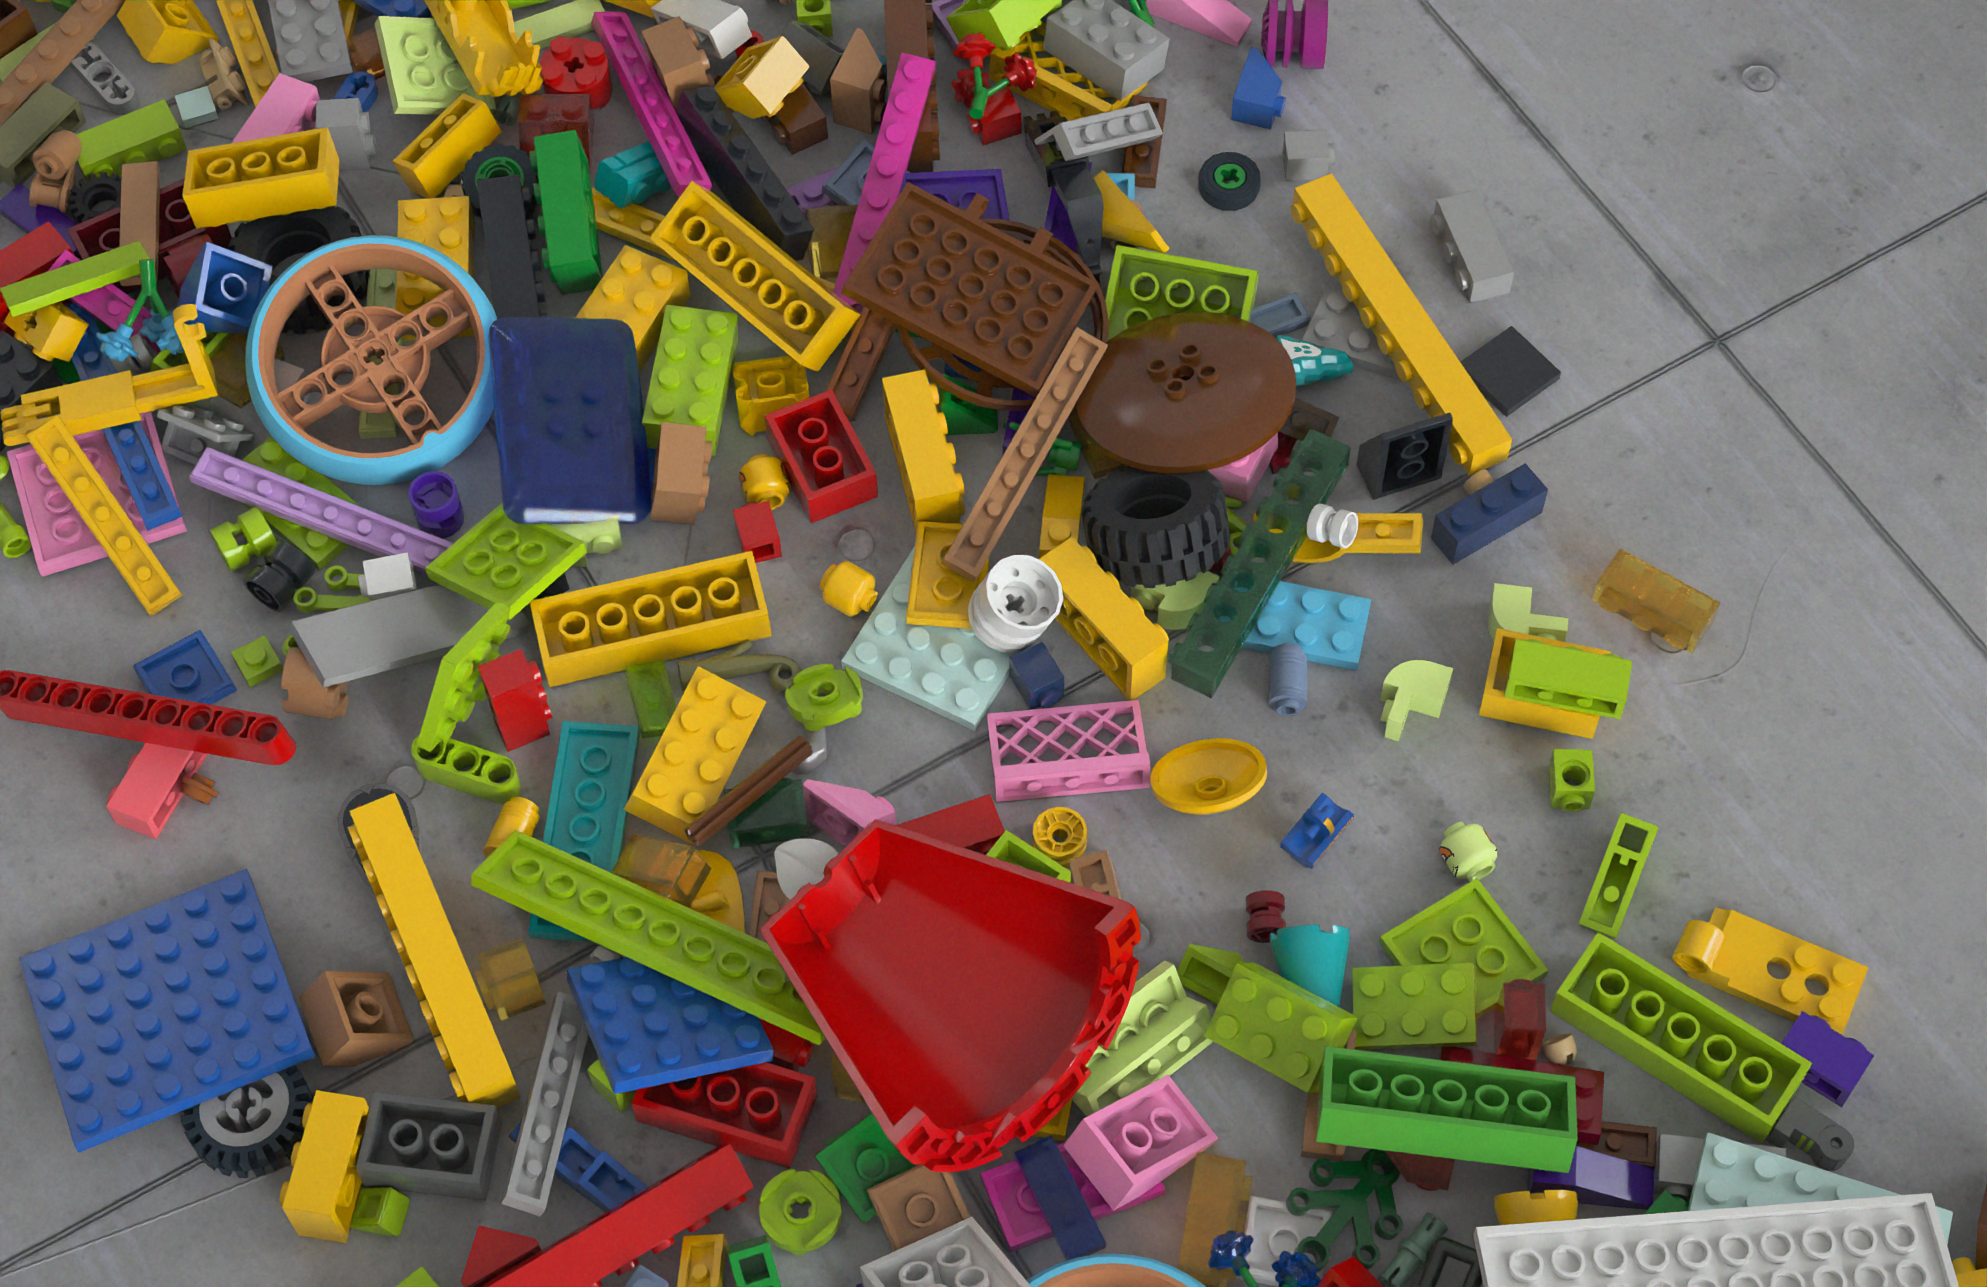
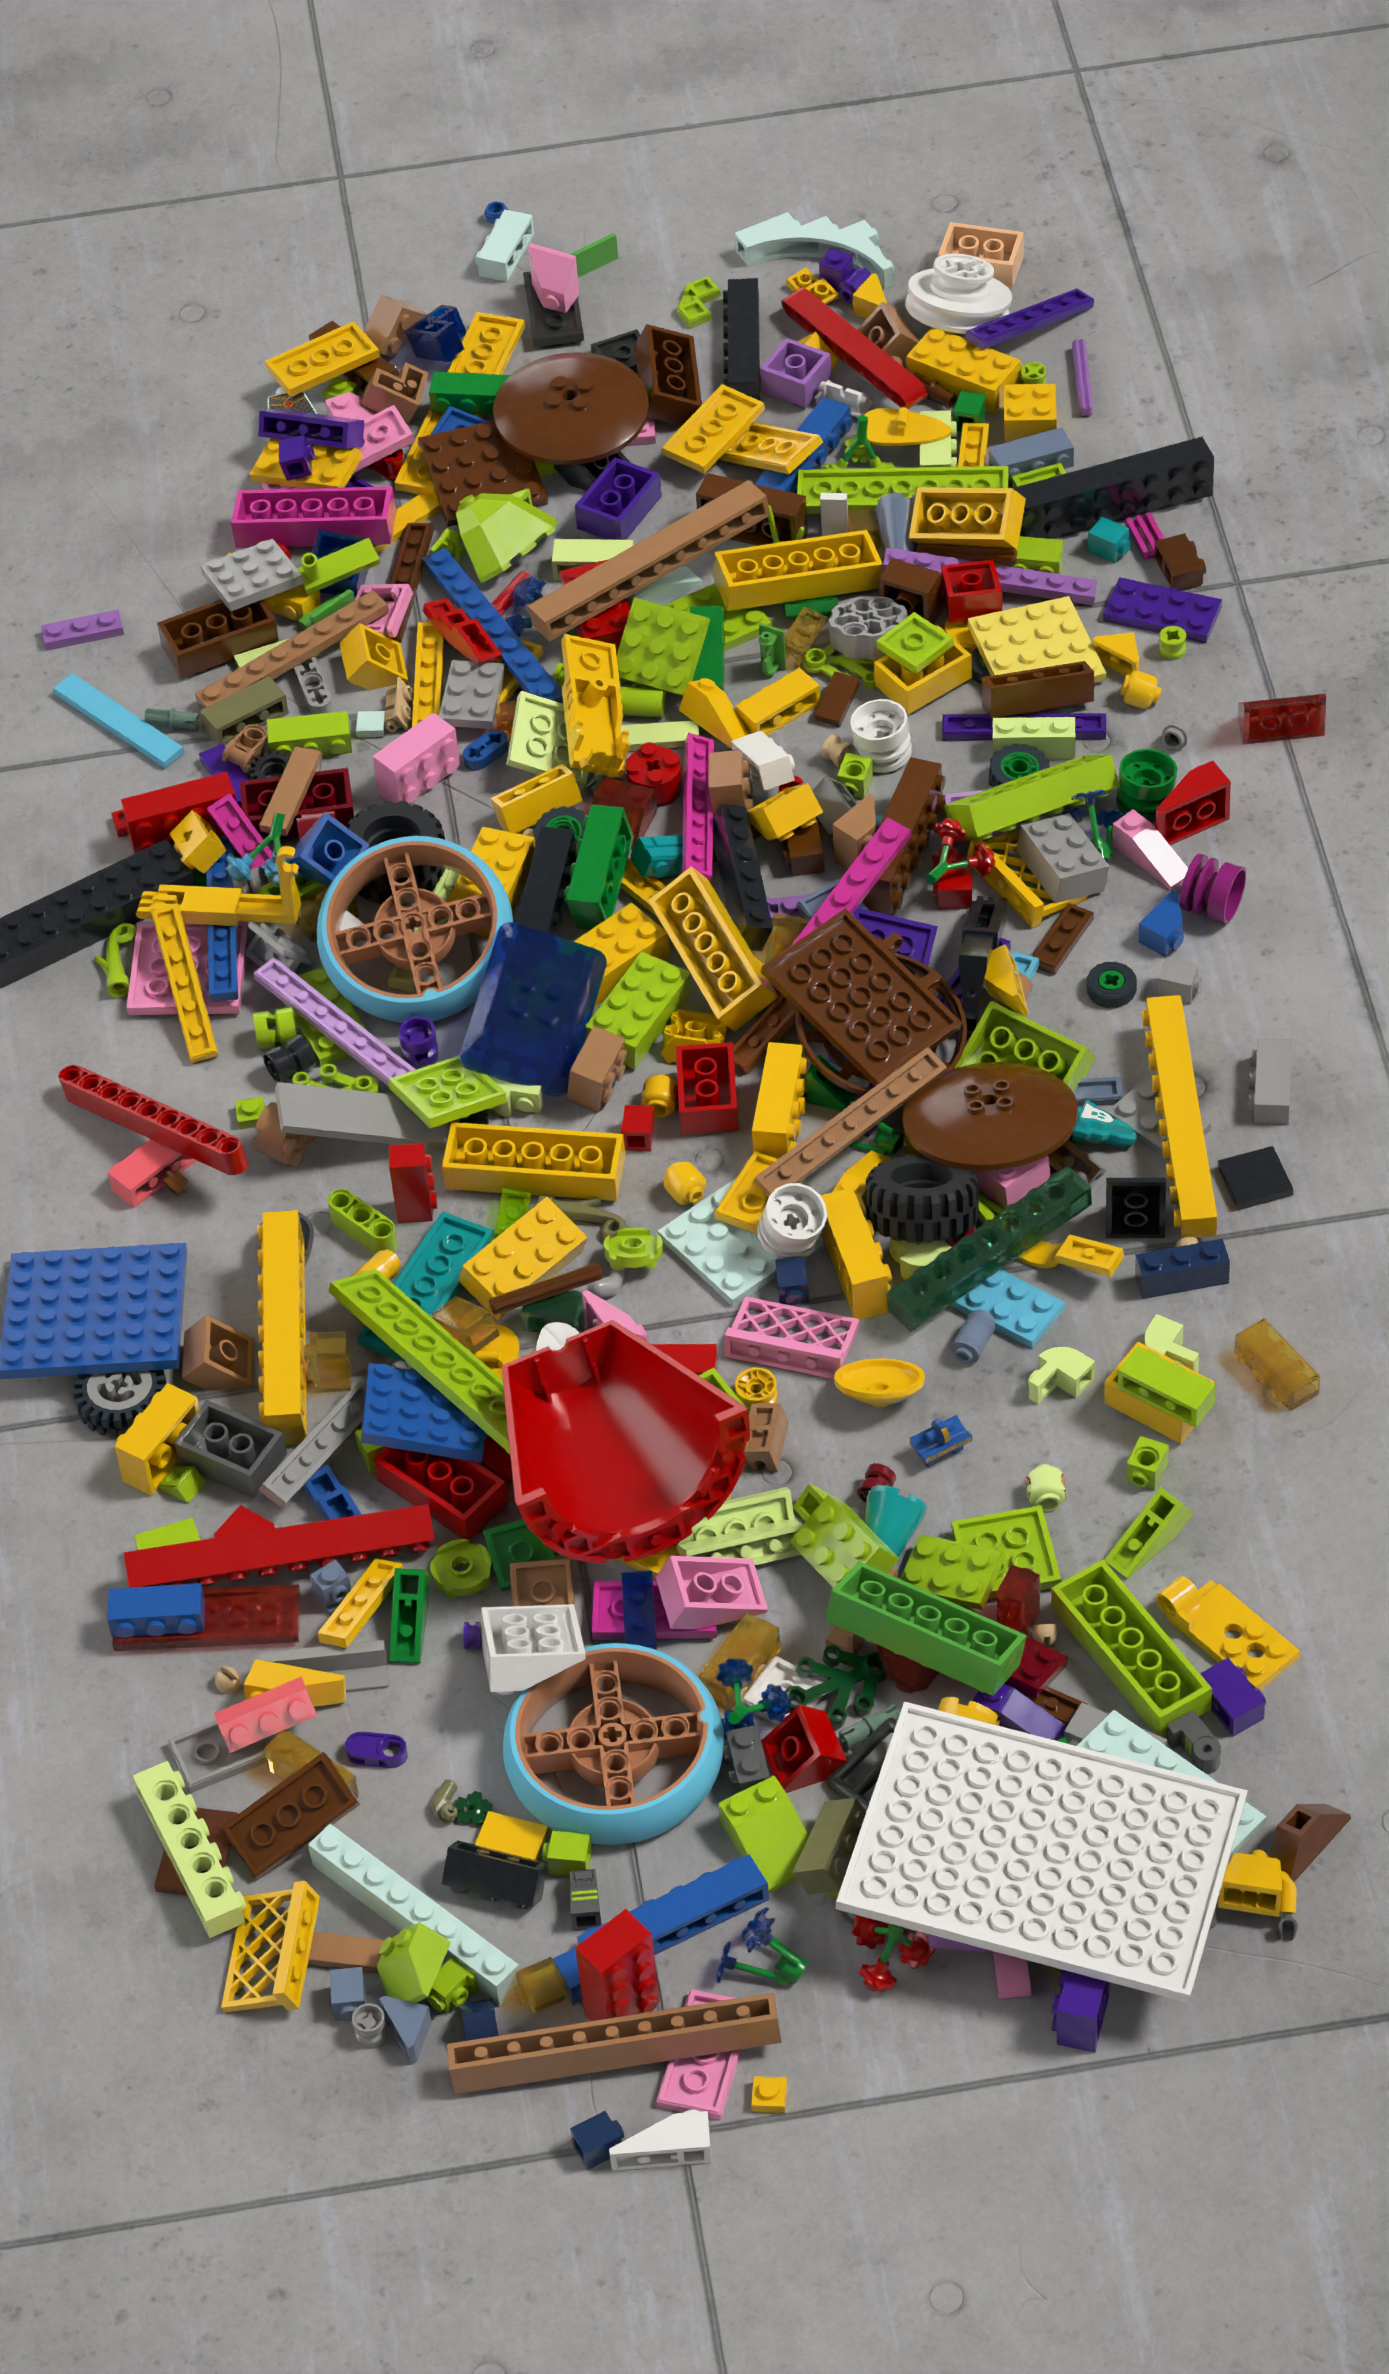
camera: 25 degrees right, 10 degrees down
lime tile [0,241,150,317] -> none
medium nougat brick [32,130,82,180] -> none
blue tile [133,629,237,705] -> none
yellow brick [183,127,340,229] -> none
light grey brick [315,98,376,171] -> none
white brick [358,552,417,601] -> none
lime plate [417,601,511,752] -> none
light grey panel [1034,103,1163,161] -> none
white wheel [1307,503,1358,549] -> none

